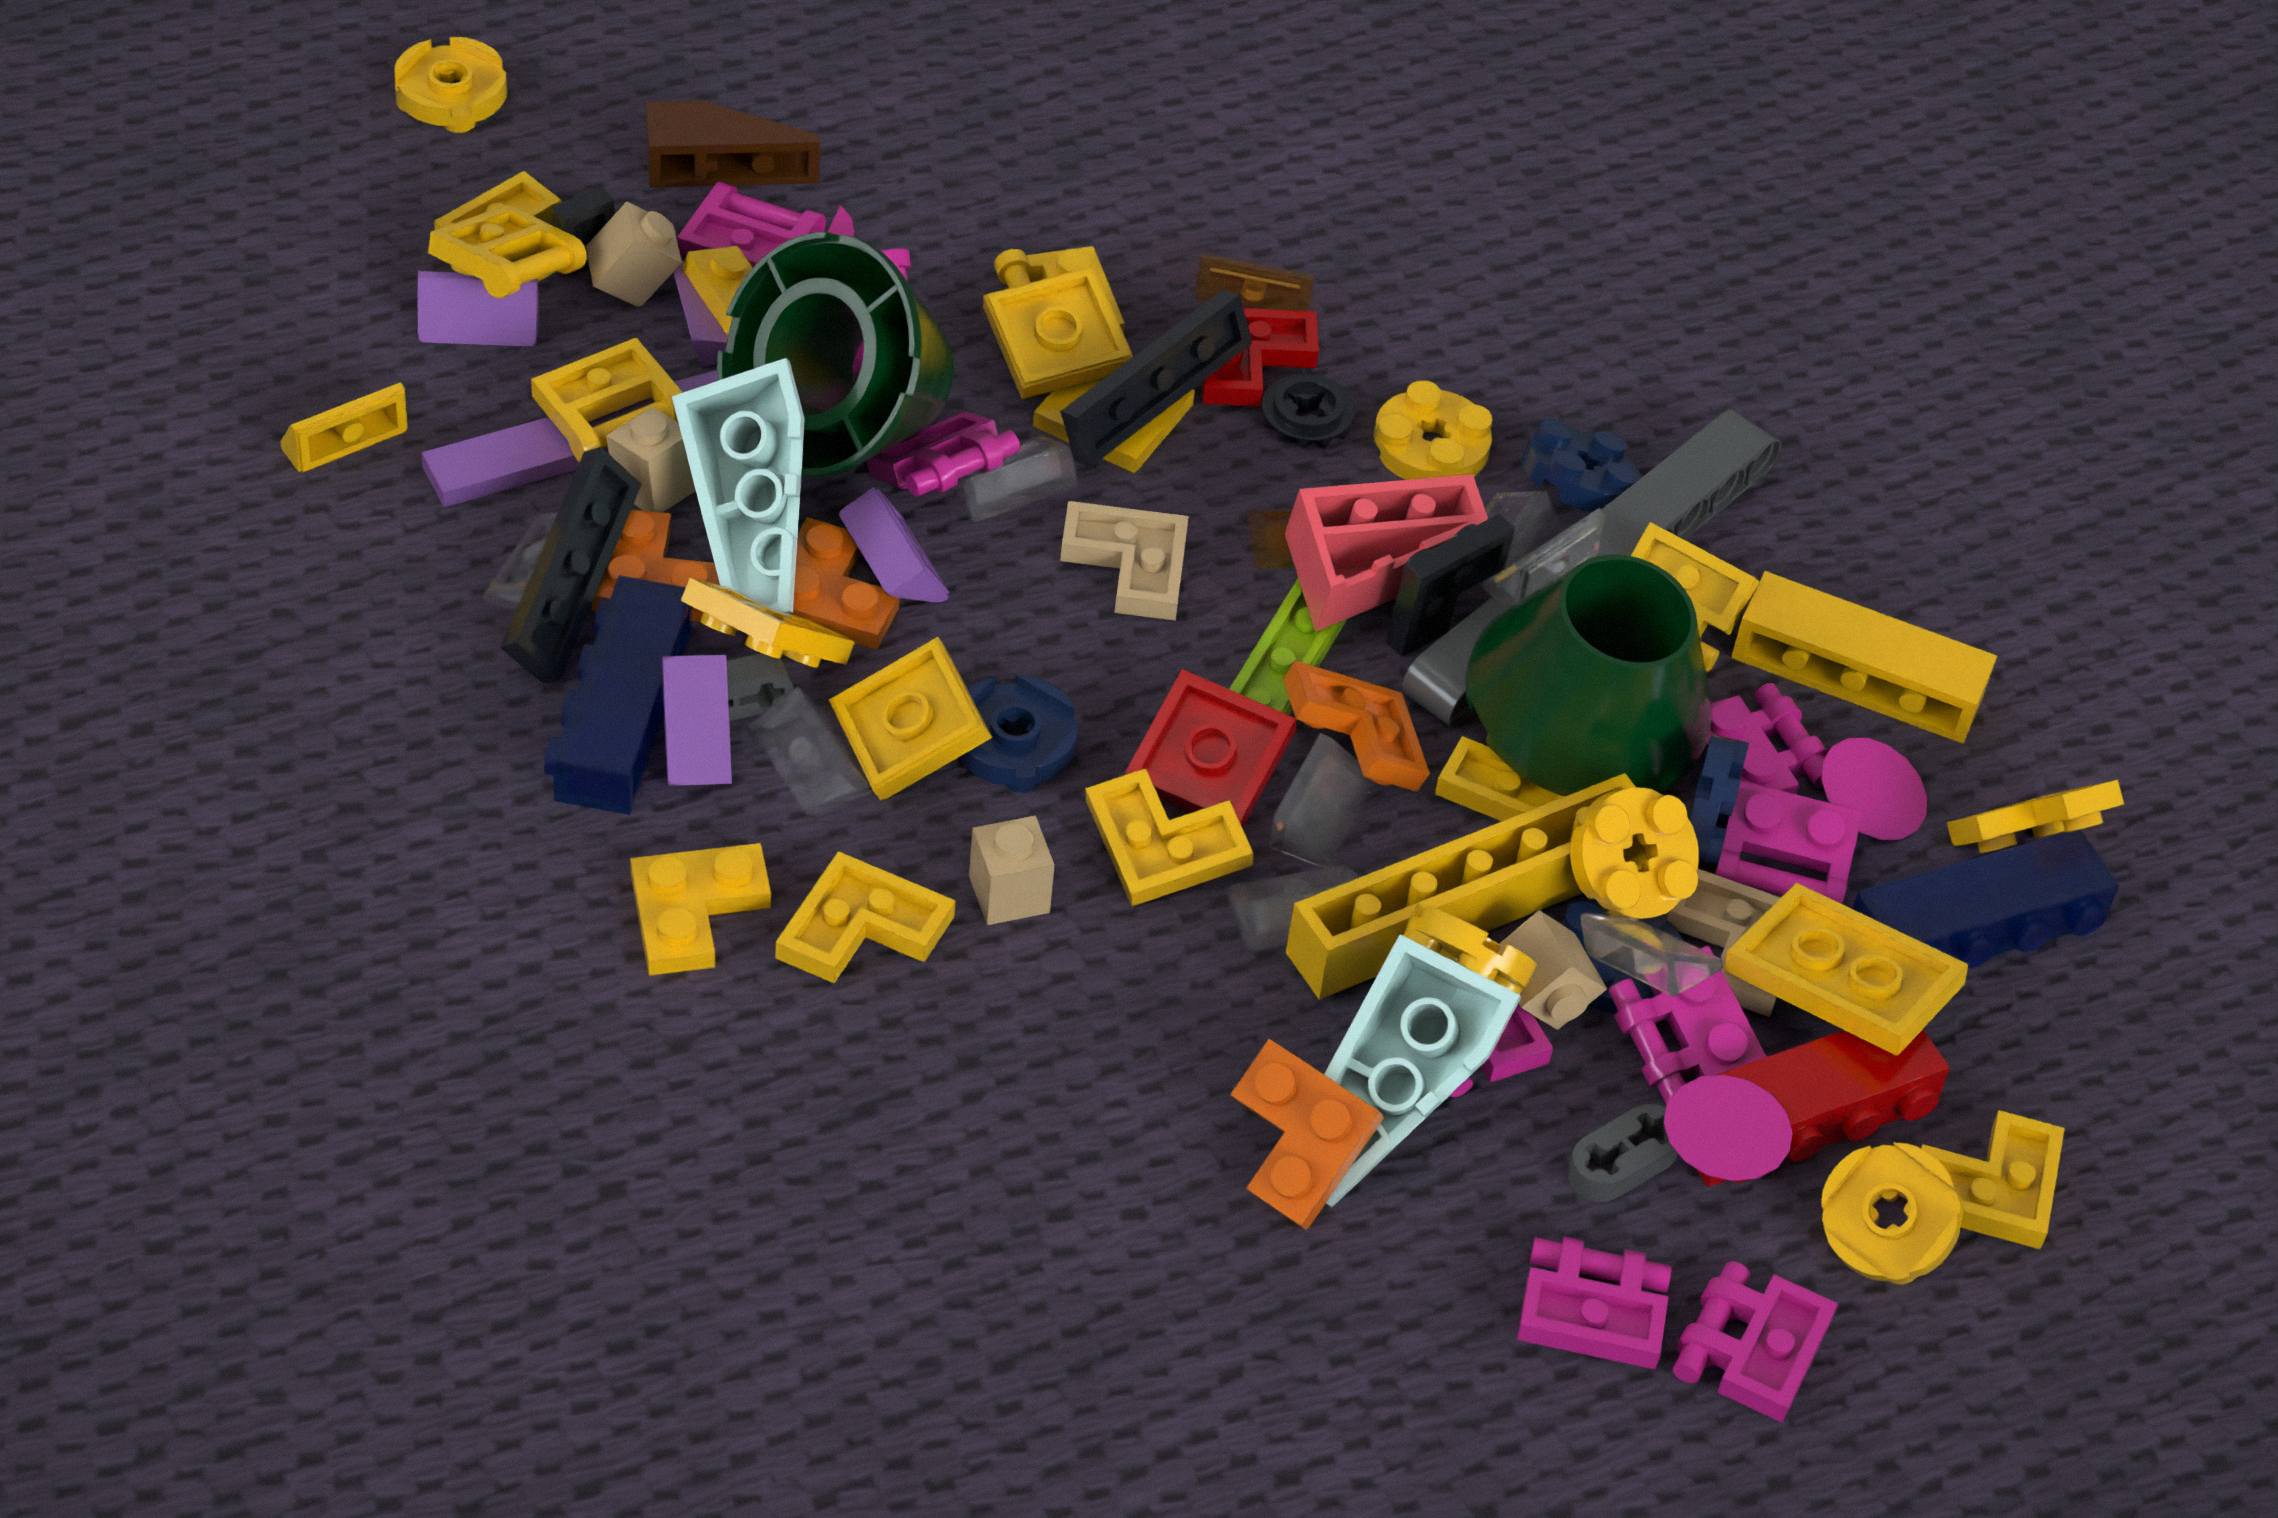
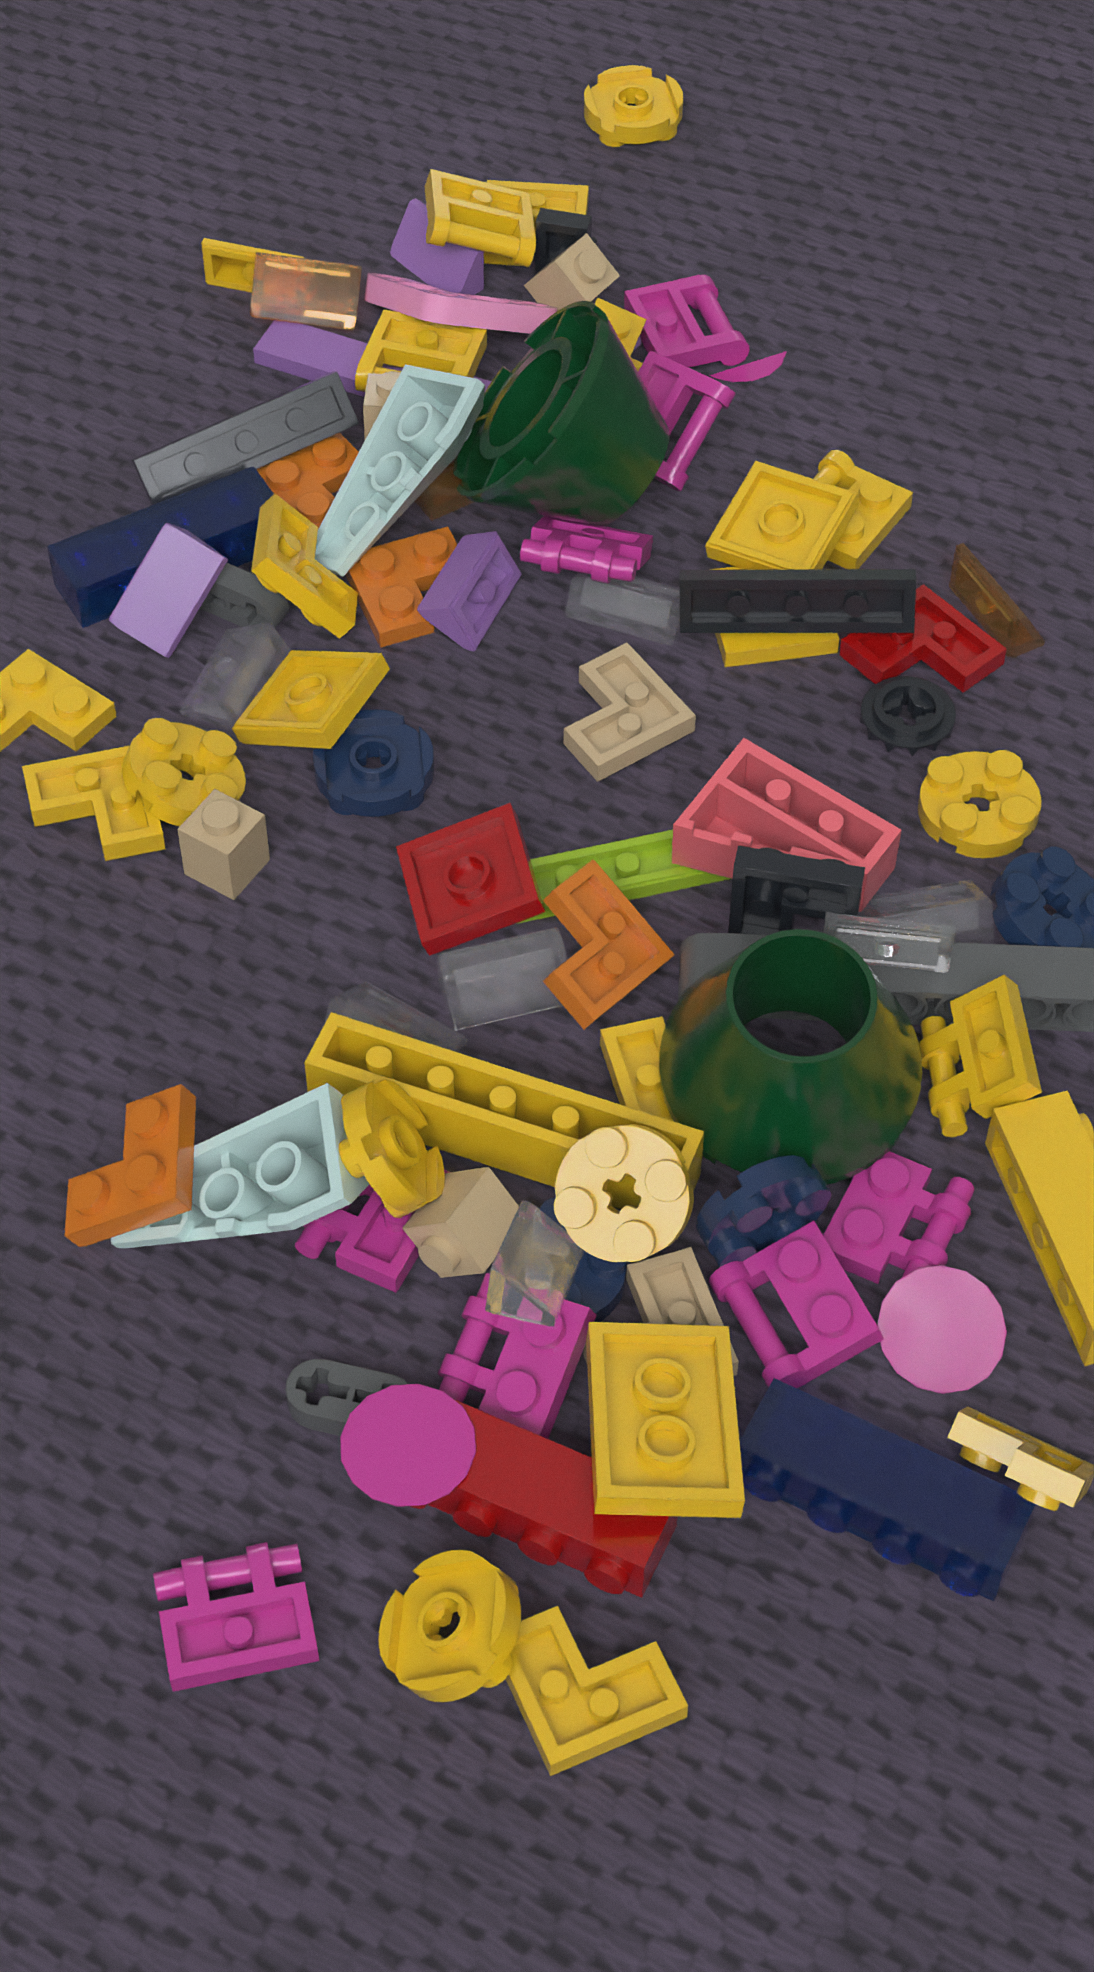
camera: 55 degrees right, 5 degrees up
reddish brown slope [646,100,820,188] -> none
yellow plate [1085,768,1253,907] -> none
dark pink plate [1517,1236,1672,1370] -> none
none -> yellow plate [122,718,246,827]
none -> clear orange slope [250,252,362,330]
none -> bright pink beam [364,273,557,334]

